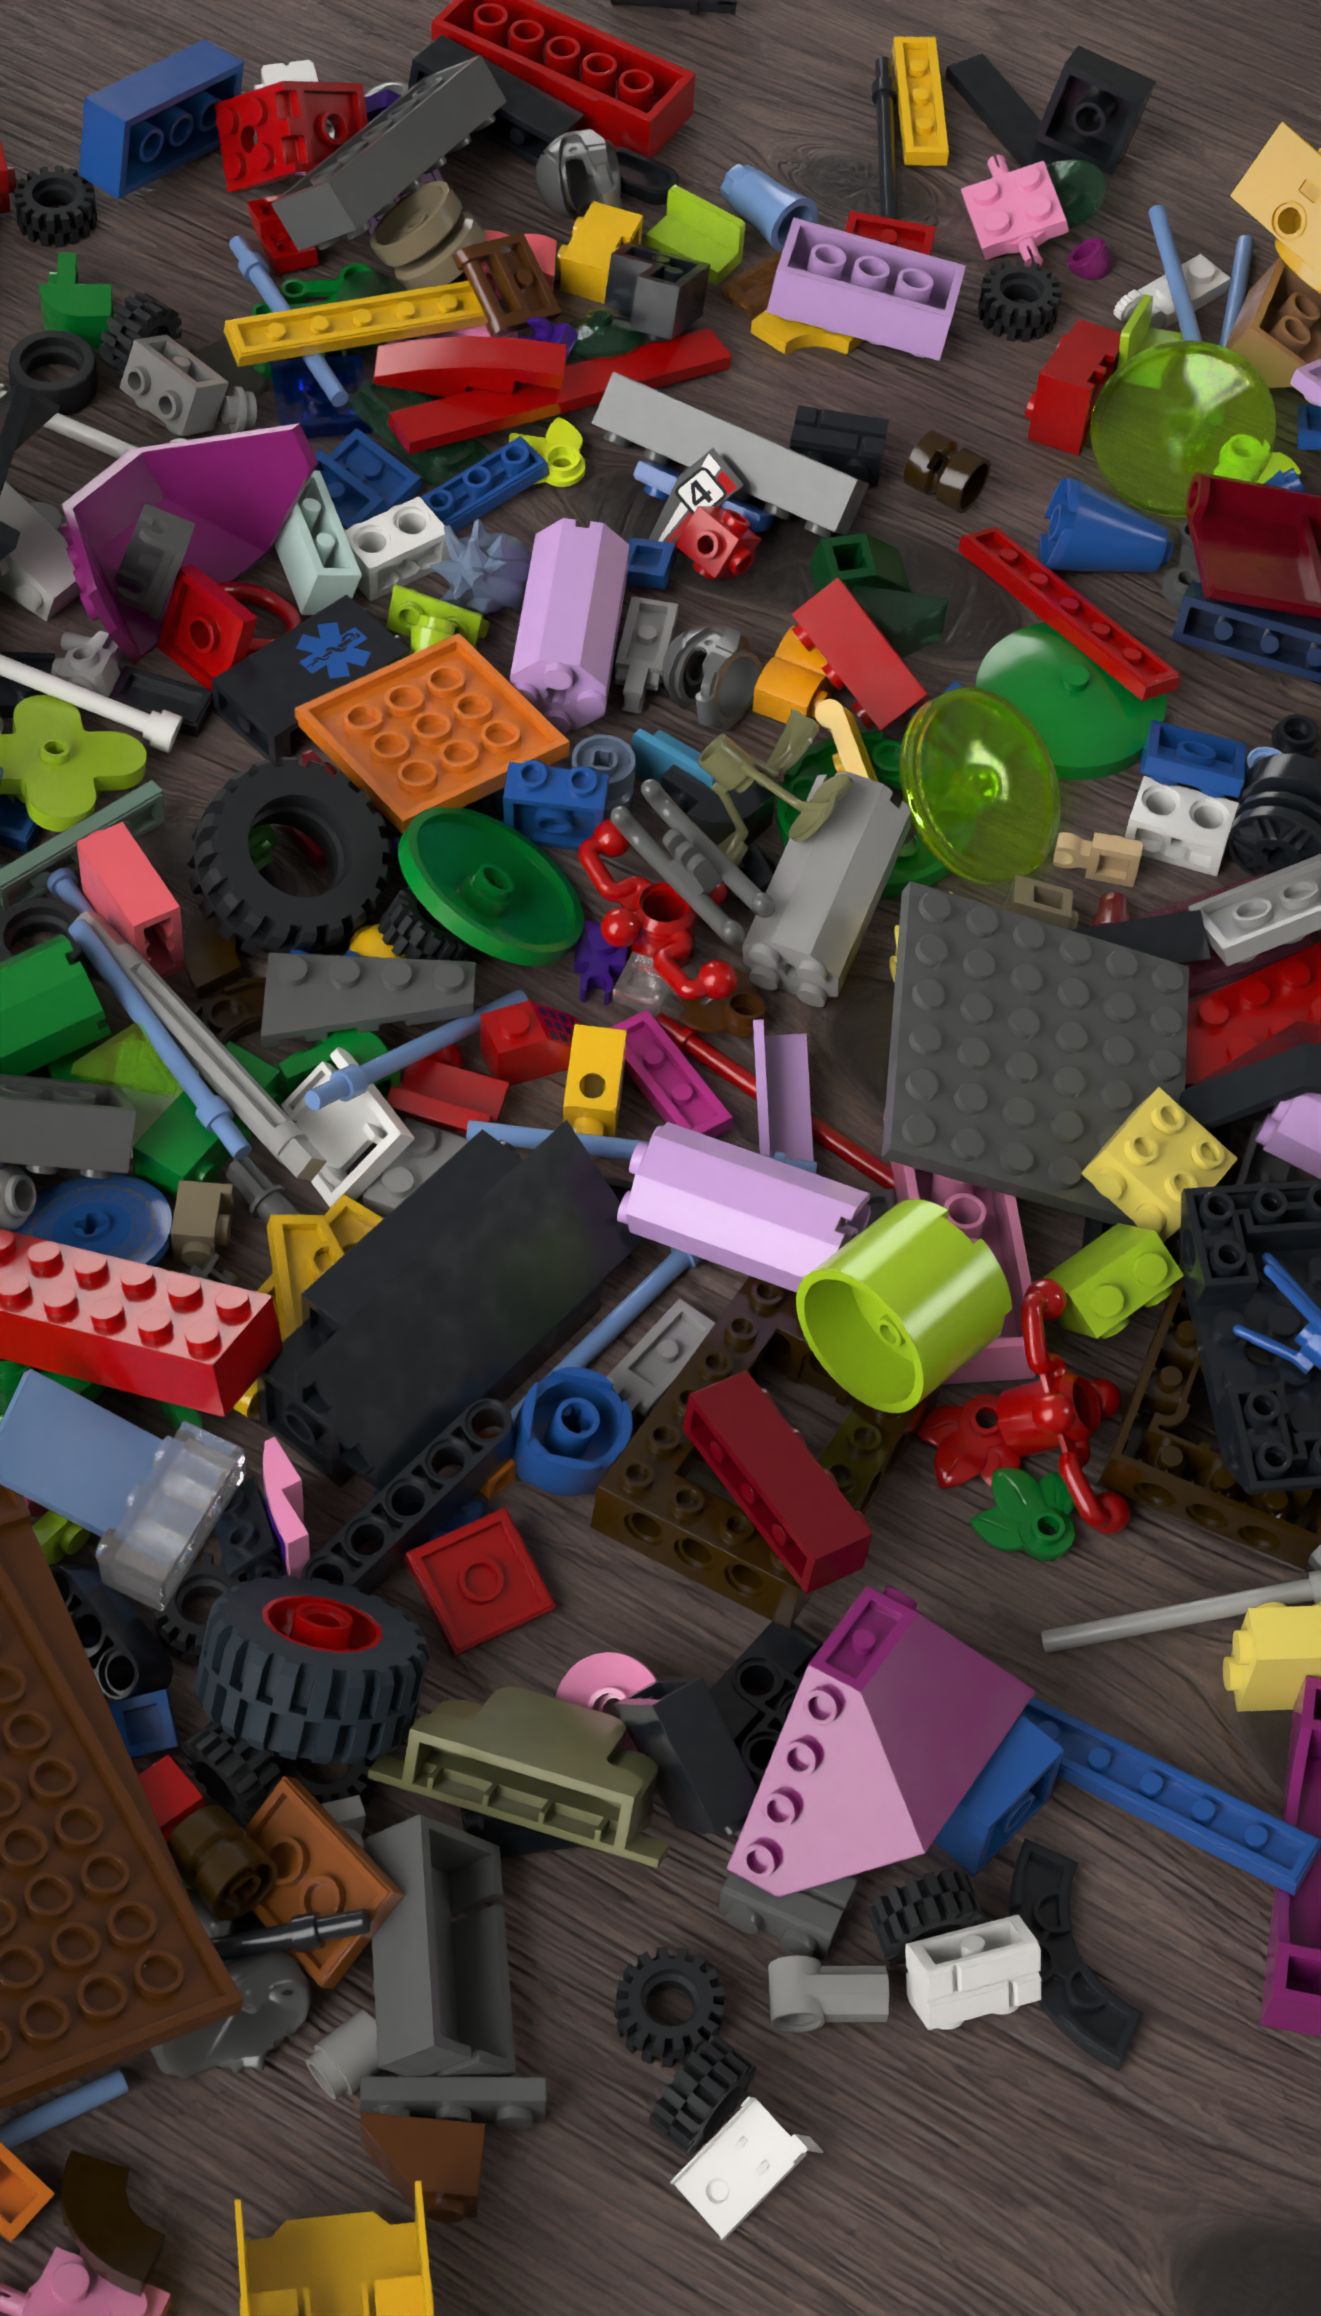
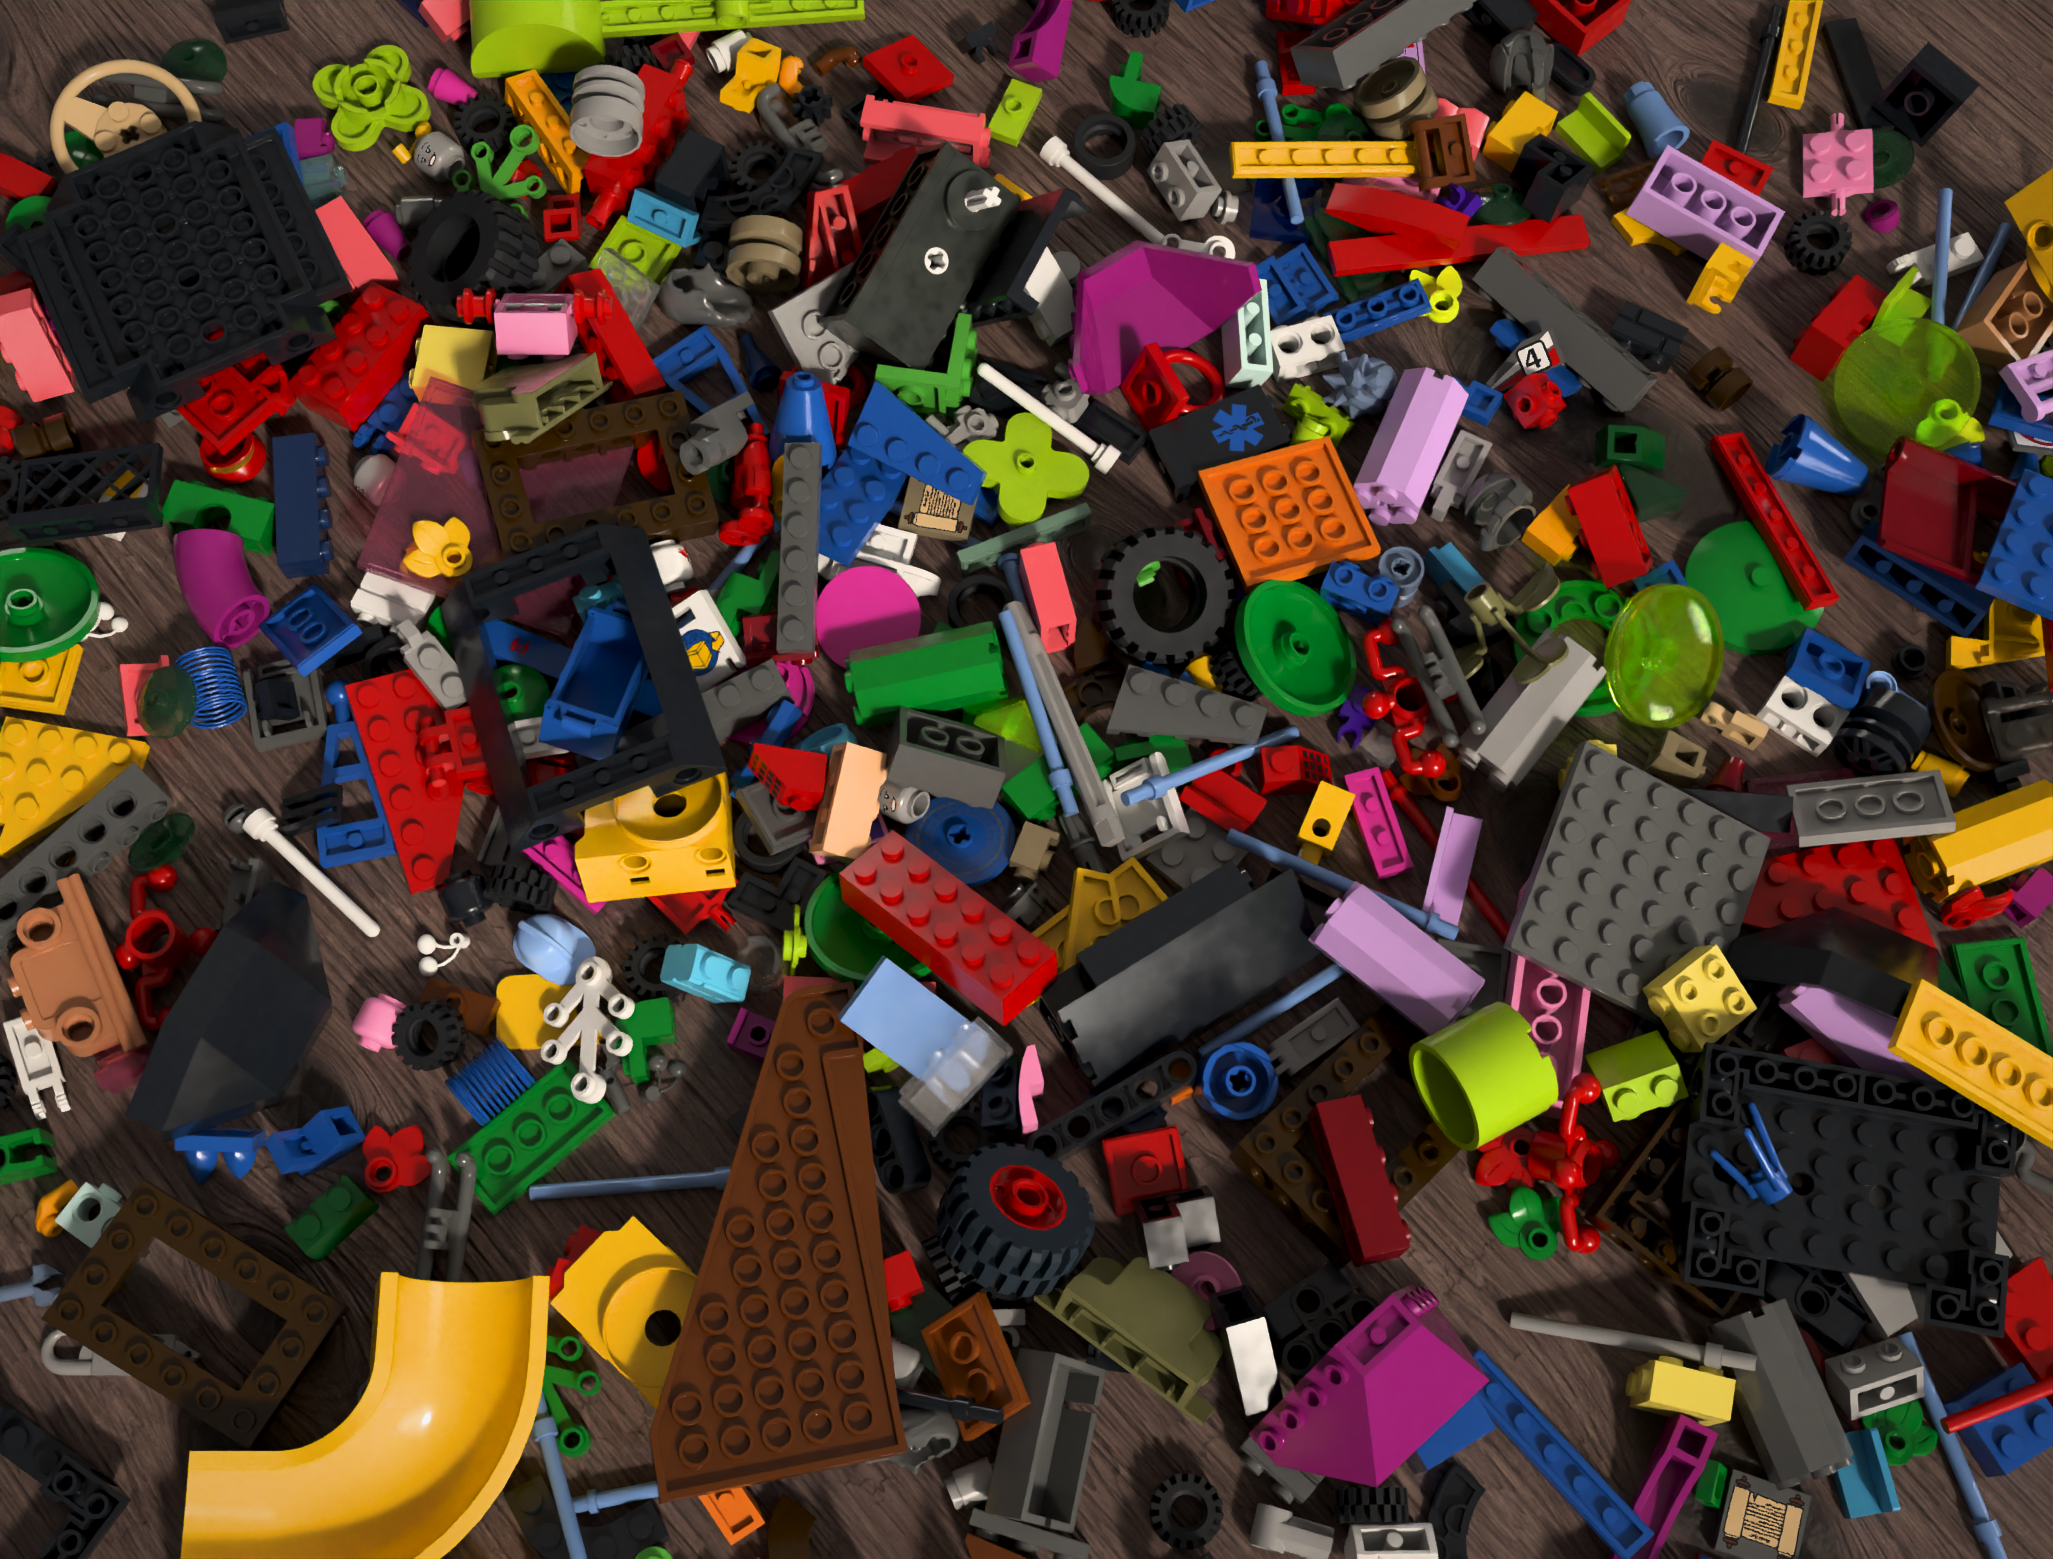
camera: 20 degrees right, 15 degrees up
blue plate [109,1689,182,1760] -> none
dark grey hinge [115,503,196,621] -> none
dark brown wheel [167,1805,277,1921] -> none
yellow plate [815,699,878,782] -> none
none -> brick [1132,1185,1221,1271]
none -> yellow hinge [1686,242,1754,314]

